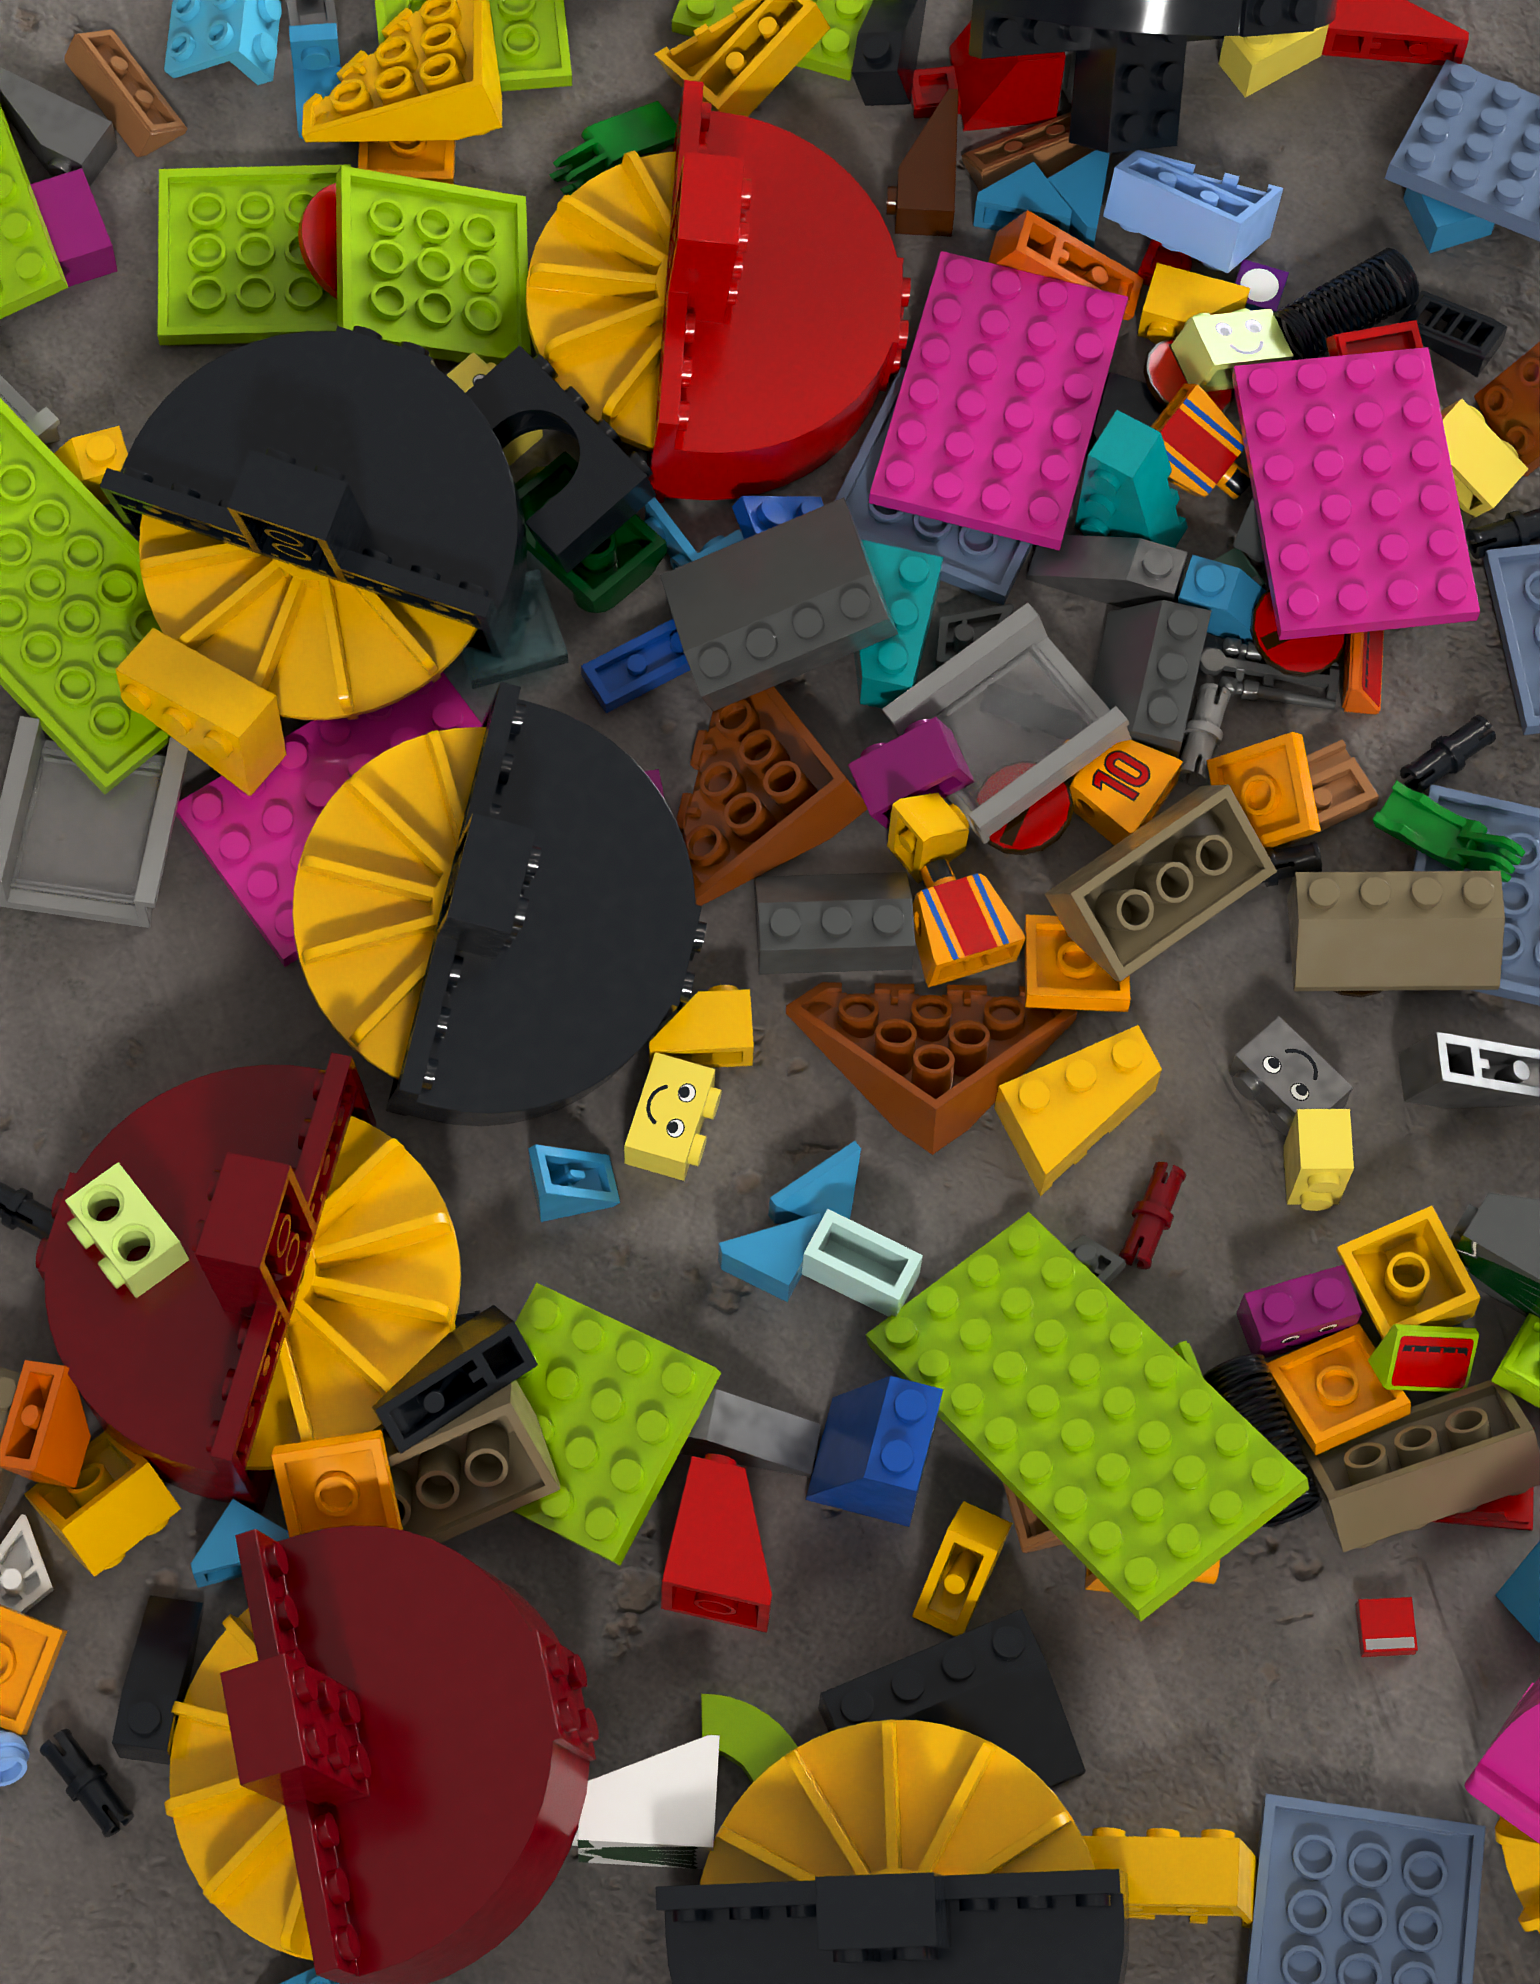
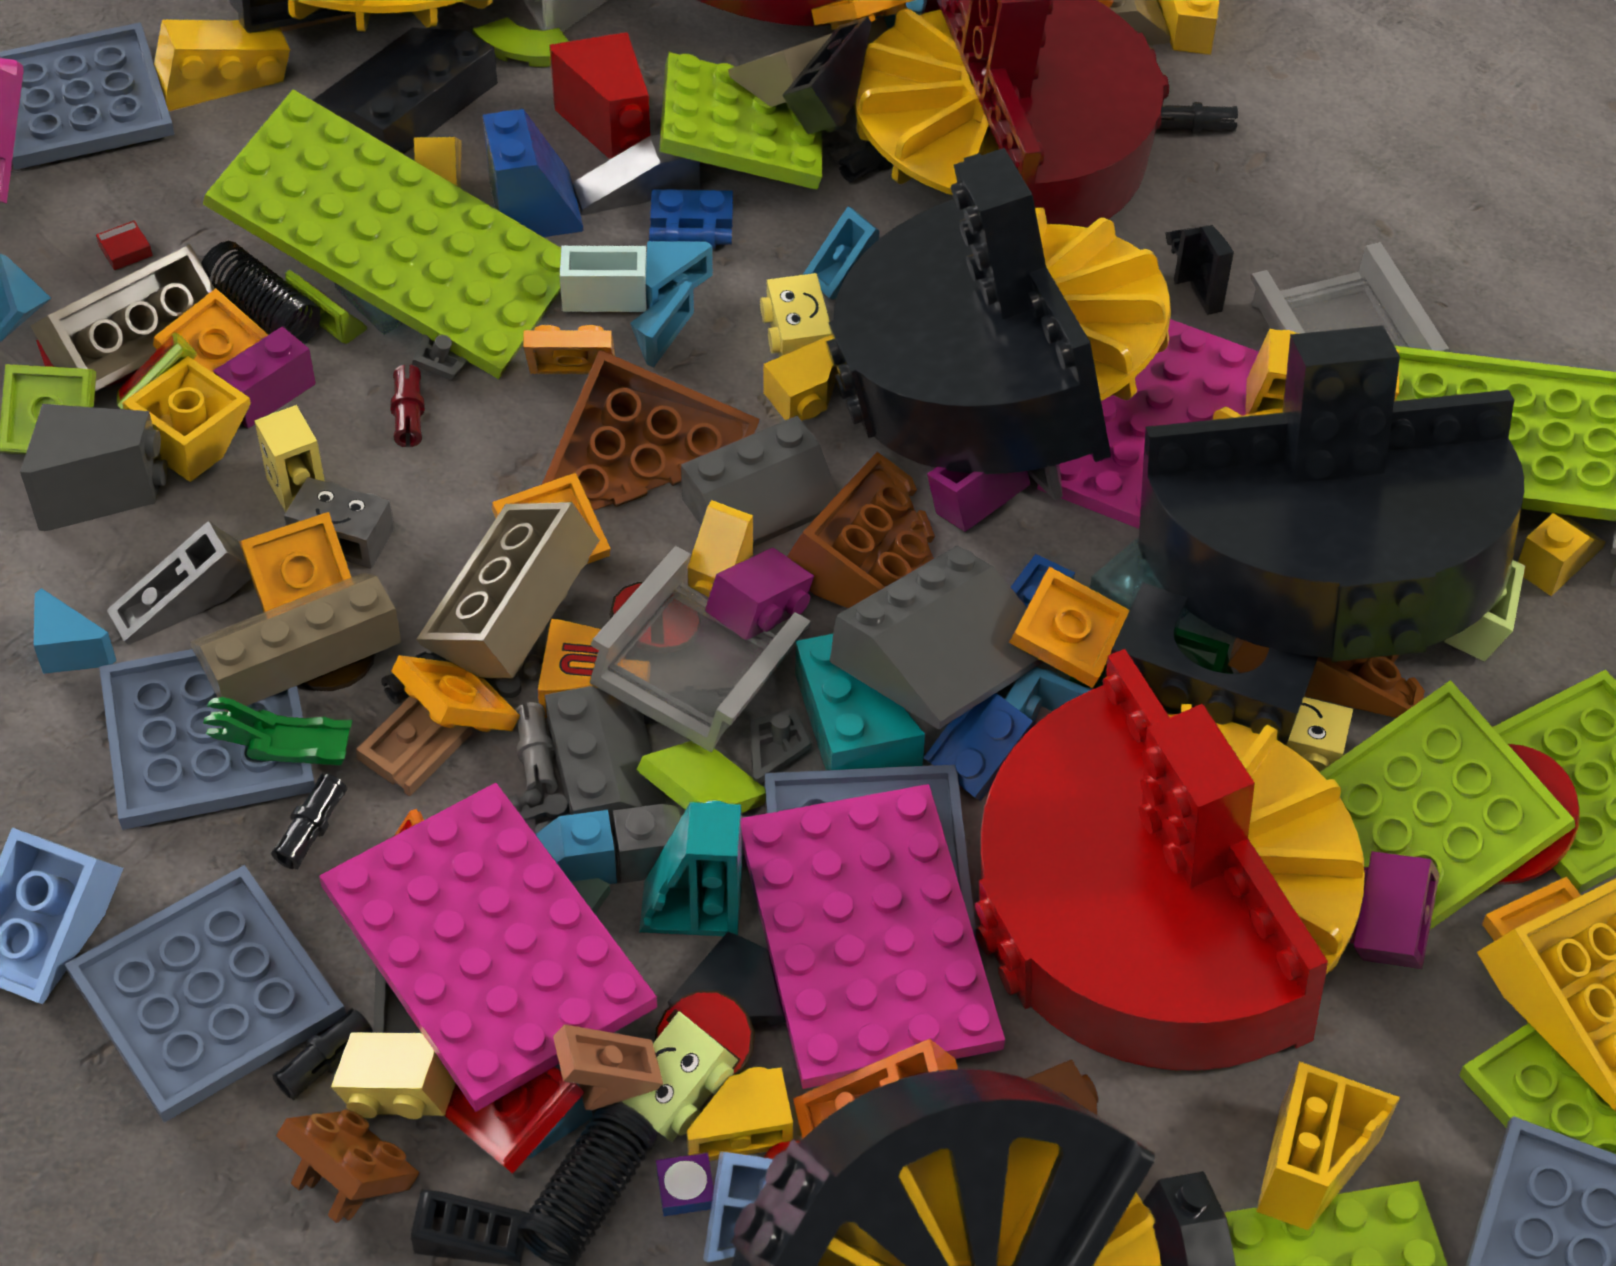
camera: 155 degrees right, 15 degrees down
yellowish green brick [65,1162,189,1299] -> none
green arm [549,101,677,195] -> none
torso [913,859,1026,988] -> none
yellow wedge [994,1025,1162,1197] -> none
torso [1151,383,1251,500] -> none
none -> light orange plate [239,512,351,612]
none -> light orange plate [523,325,615,374]
none -> nougat slope [553,1024,663,1110]
none -> lime tile [637,741,766,813]
none -> blue plate [649,189,733,249]
none -> light orange plate [1009,566,1130,688]
none -> black slope [1165,225,1234,315]
none -> magenta brick [1350,851,1440,969]

